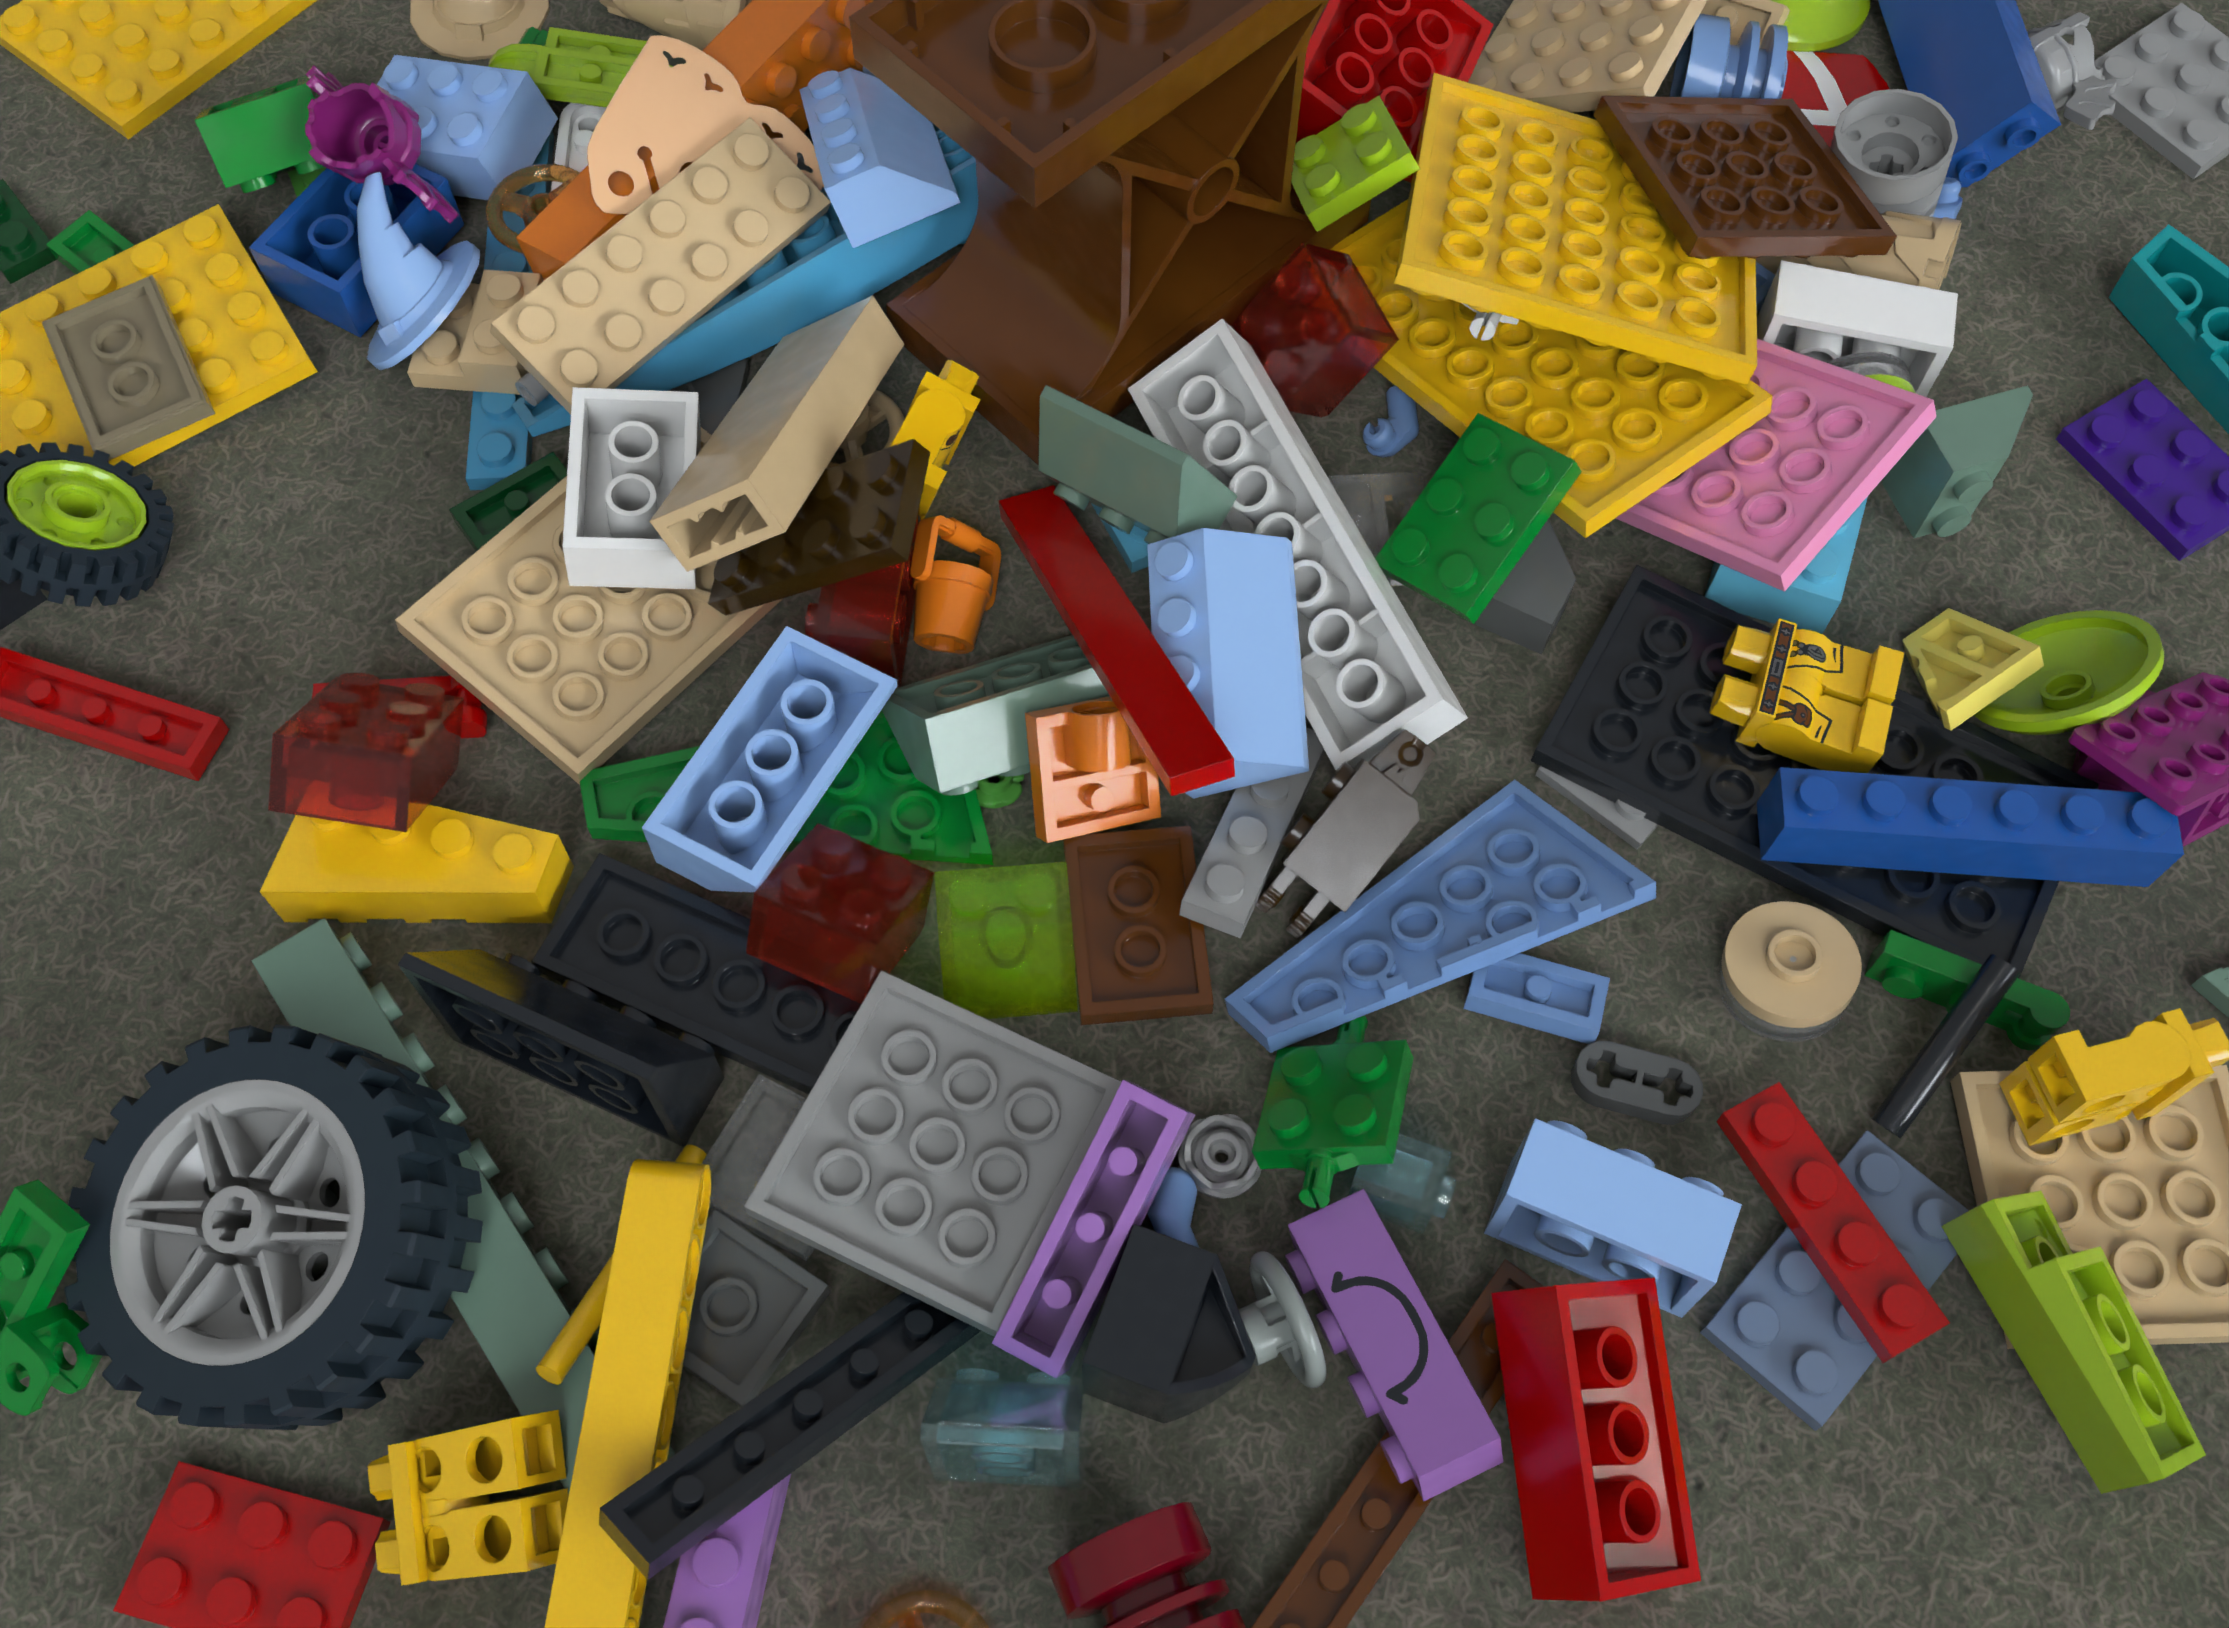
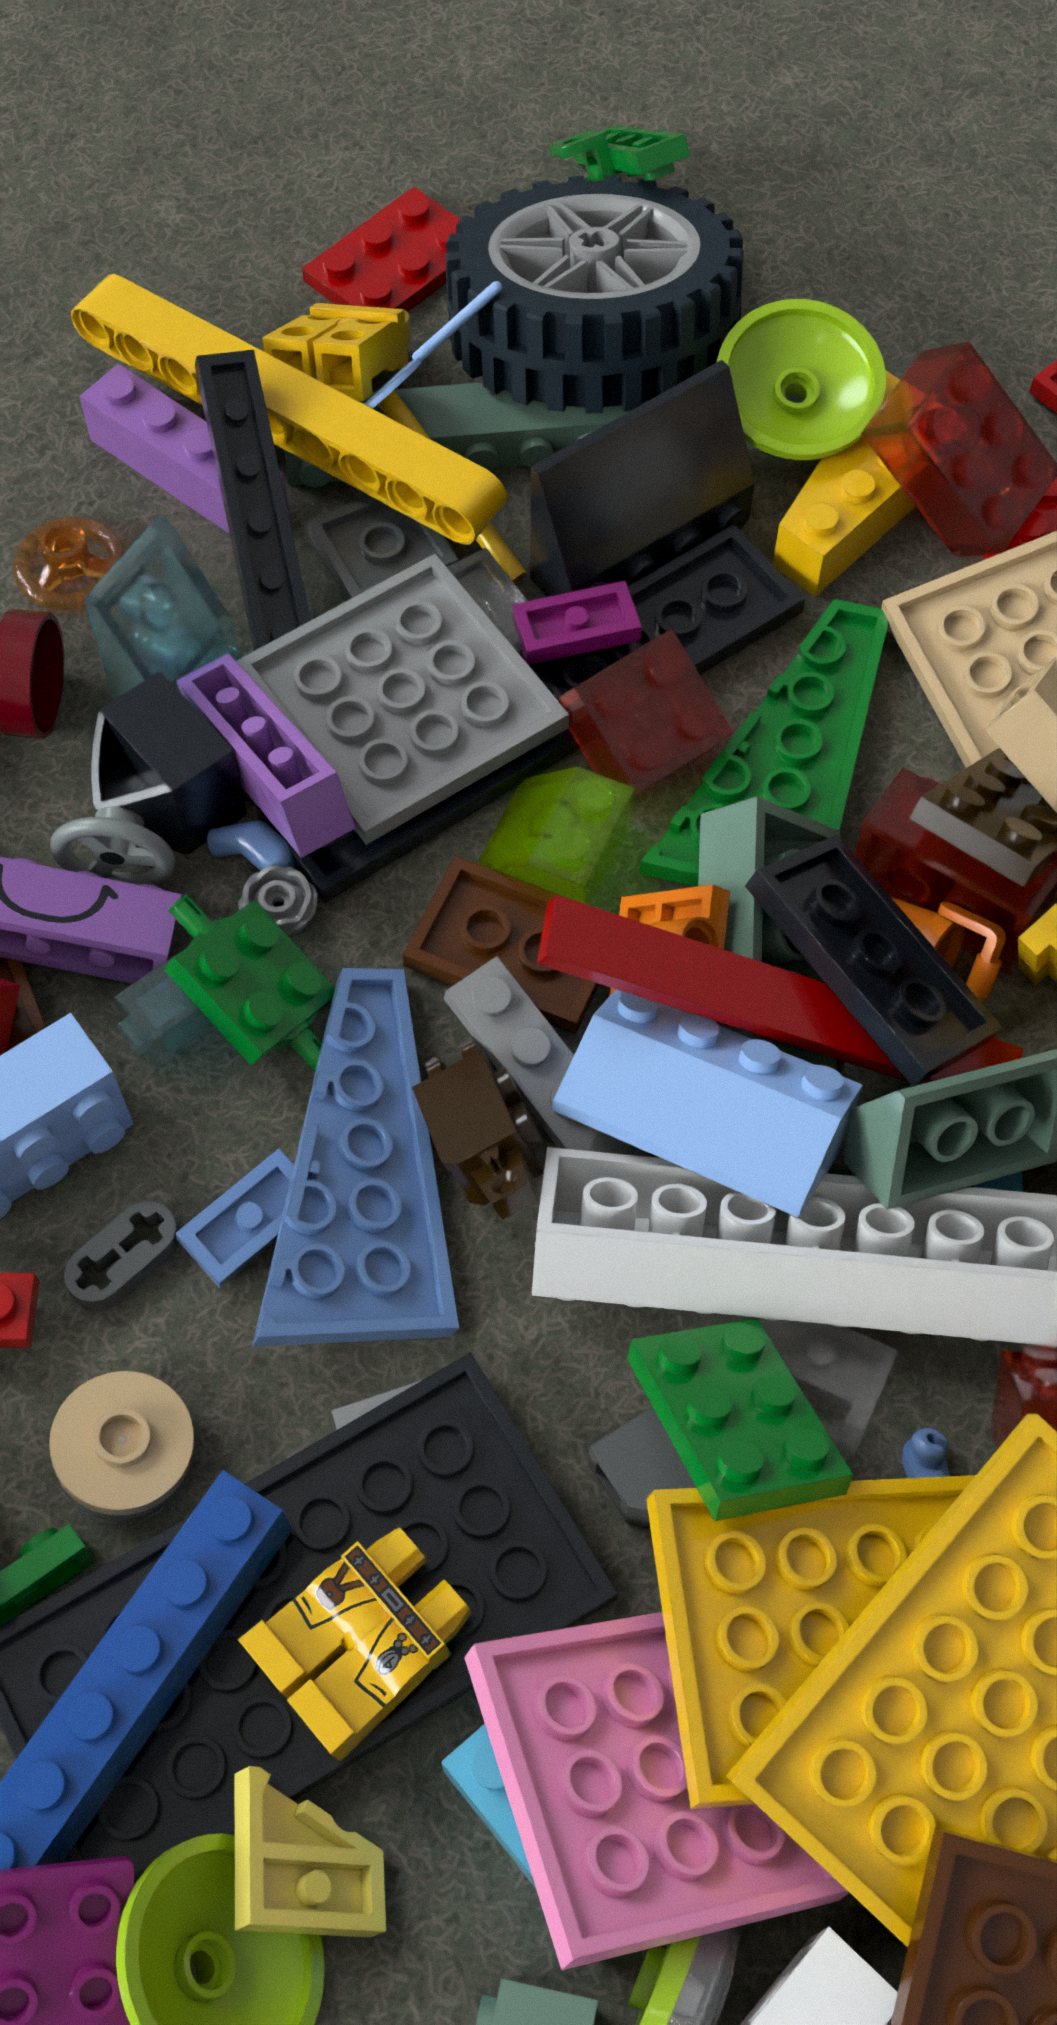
camera: 120 degrees right, 0 degrees up
light blue slope [642,626,898,892] -> none
none -> light blue piece [364,281,502,409]
none -> magenta plate [512,581,642,665]
none -> lime dish [716,299,886,460]
none -> black plate [745,834,1003,1087]

